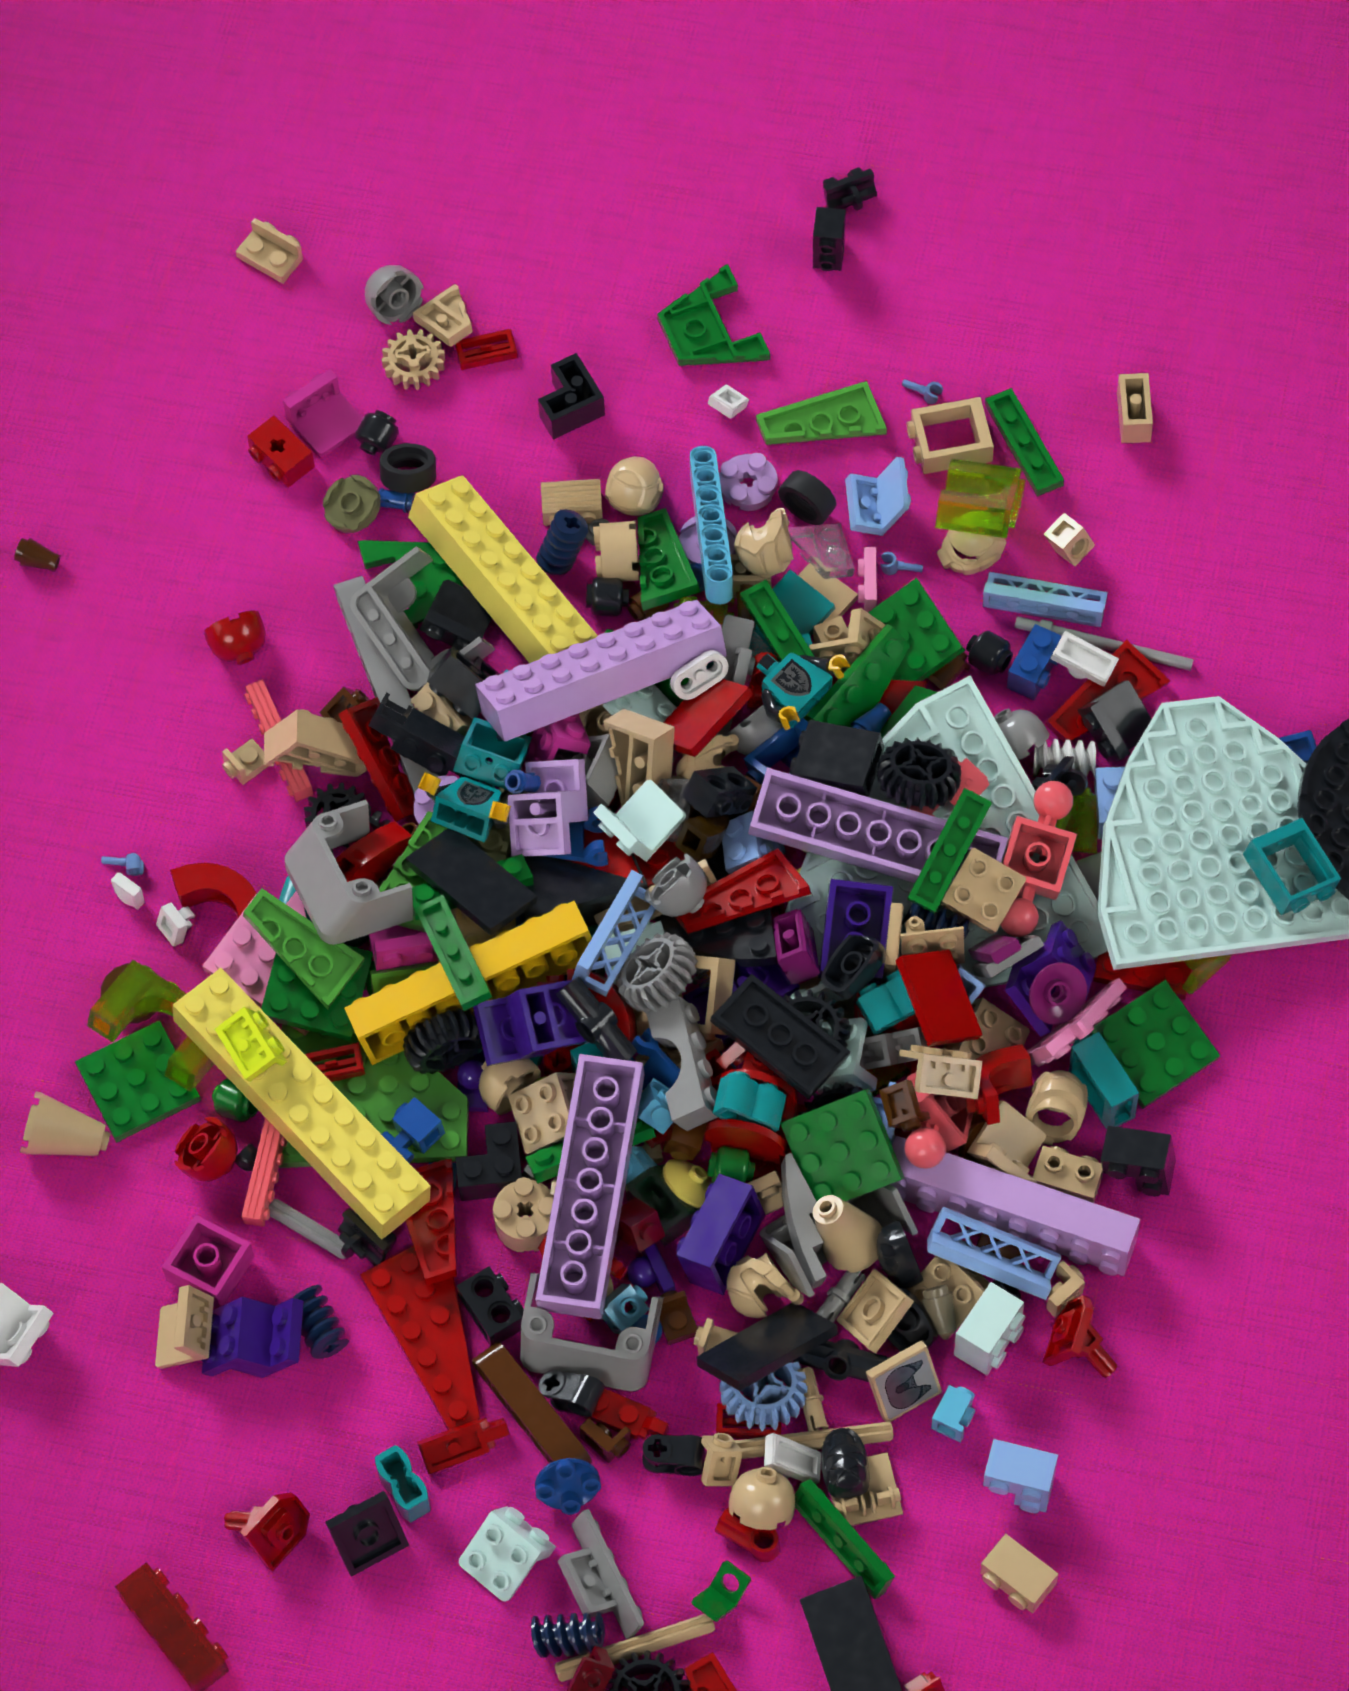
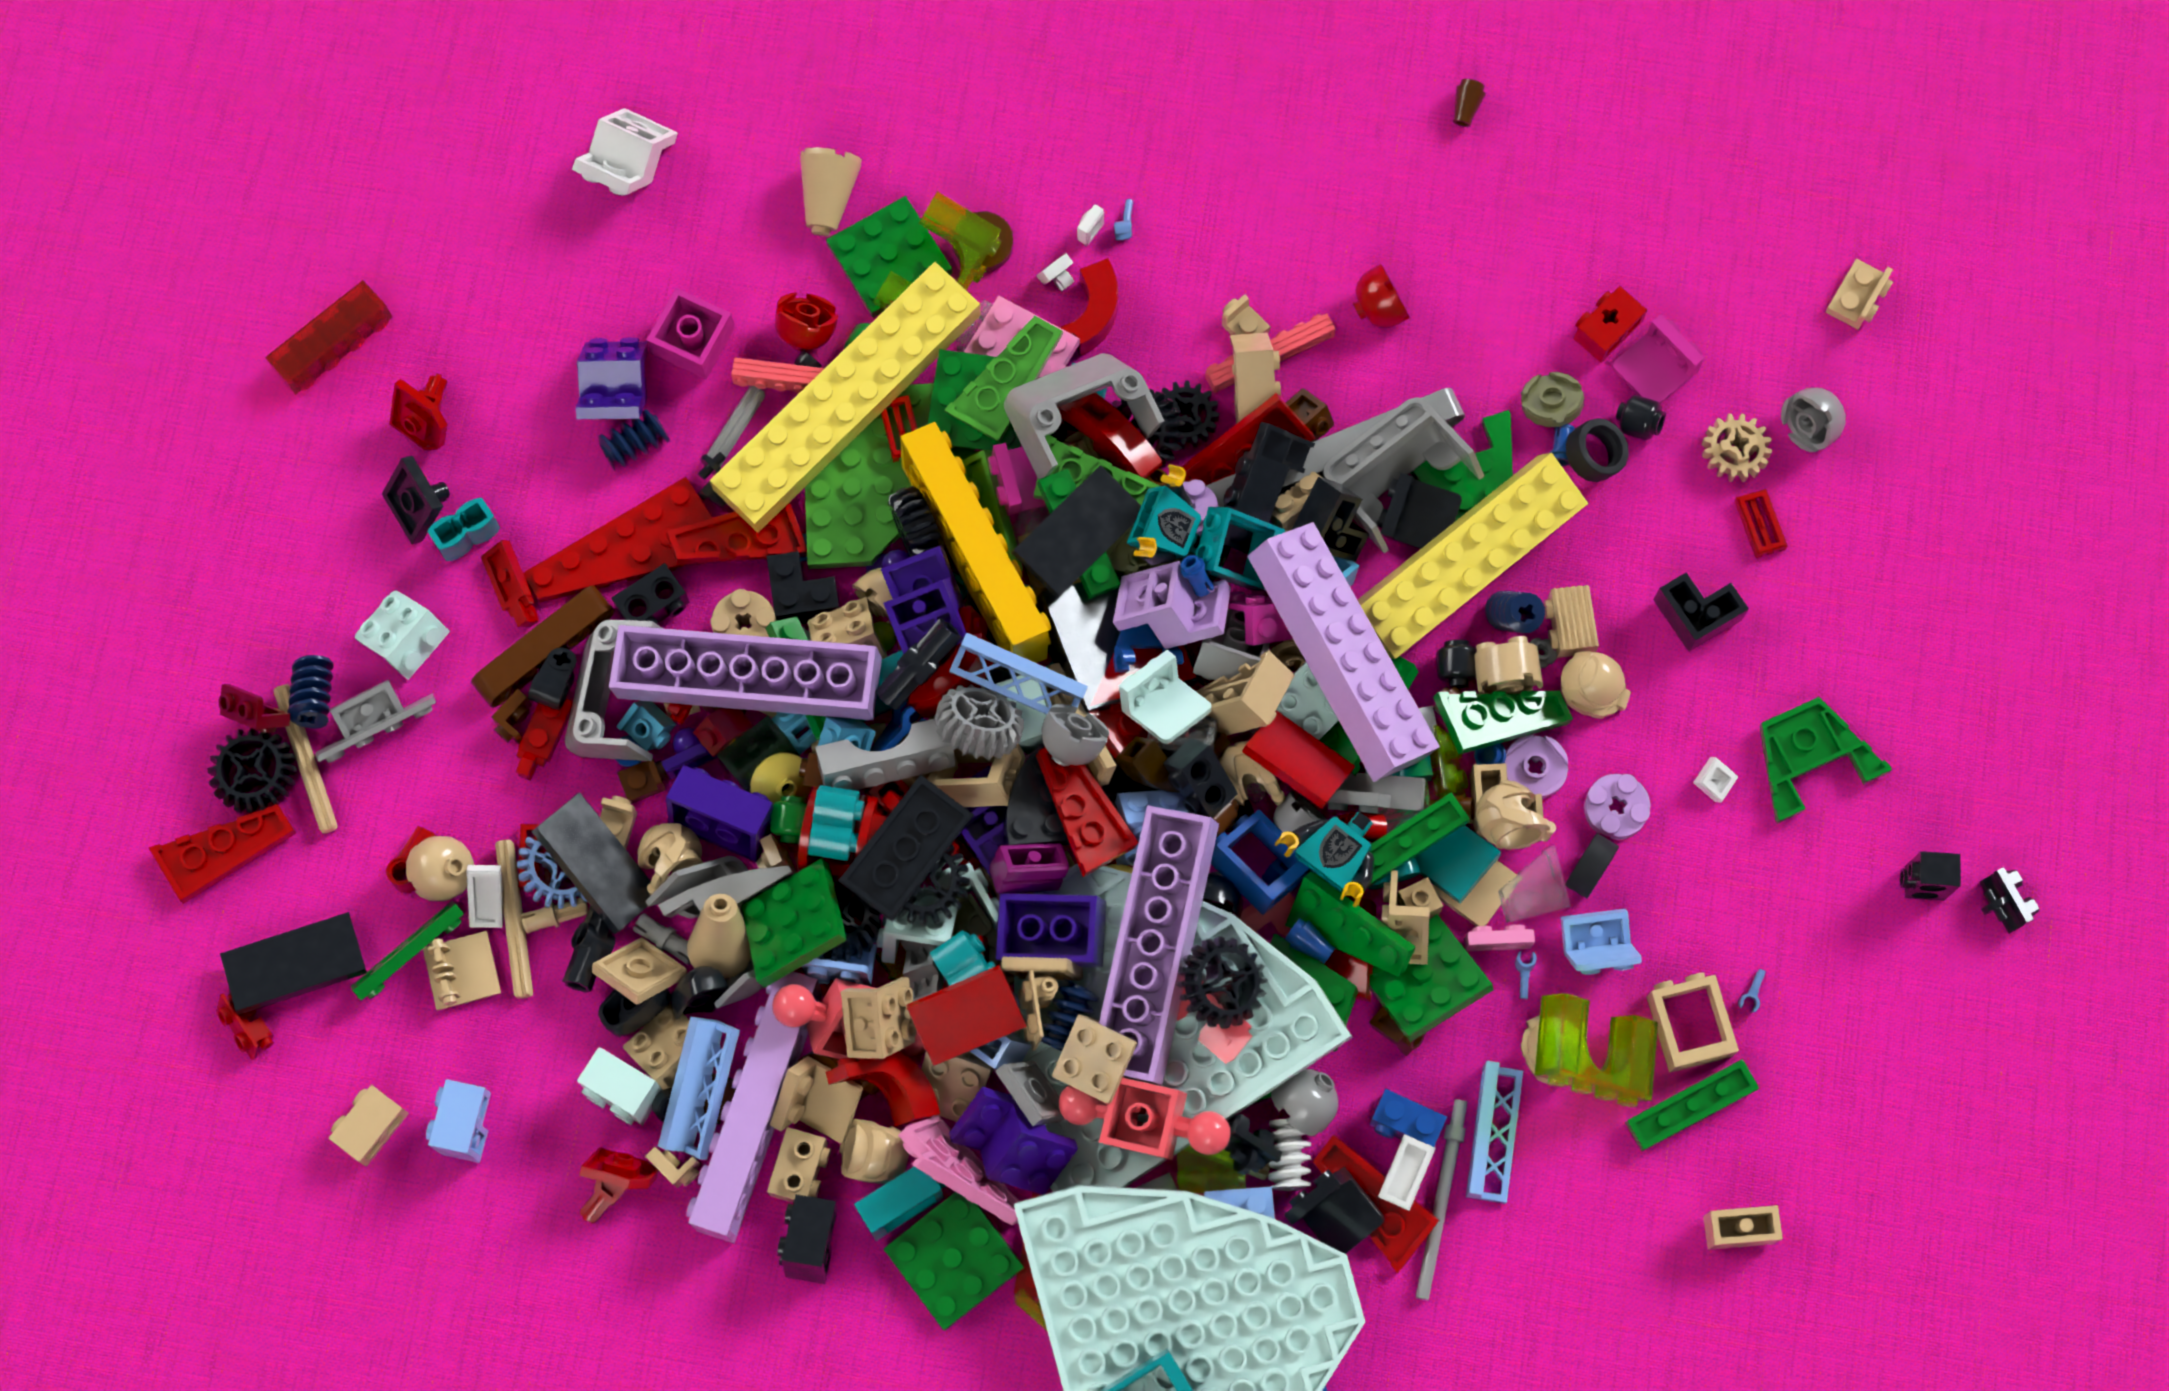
camera: 85 degrees right, 10 degrees up
tan bracket [155,1285,214,1369] -> none
neon yellow bracket [215,1007,287,1082] -> none
blue brick [381,1097,445,1163] -> none
tan wing [413,284,473,347] -> none
green plate [415,895,492,1011] -> none
blue dish [535,1458,601,1515] -> none
black piece [642,1434,705,1476] -> none
white plate [670,650,729,700] -> none
medium azure beam [690,446,733,605] -> none
green bracket [691,1560,751,1622] -> none
tan bracket [701,1433,743,1486] -> none
bright green wing [756,381,887,445] -> none
black brick [790,720,885,797] -> none
black piece [821,935,886,1000] -> none
black piece [821,1428,870,1498] -> none
tile [866,1340,942,1422] -> none
reddish brown bracket [879,1080,930,1132] -> none
green plate [907,788,992,914] -> none
dark tan cone [921,1285,956,1335] -> none
medium azure brick [931,1385,975,1443] -> none
black head [966,630,1013,675] -> none
magenta tile [968,934,1022,964] -> none
magenta dish [1029,962,1087,1024] -> none
tan brick [1044,513,1095,566] -> none

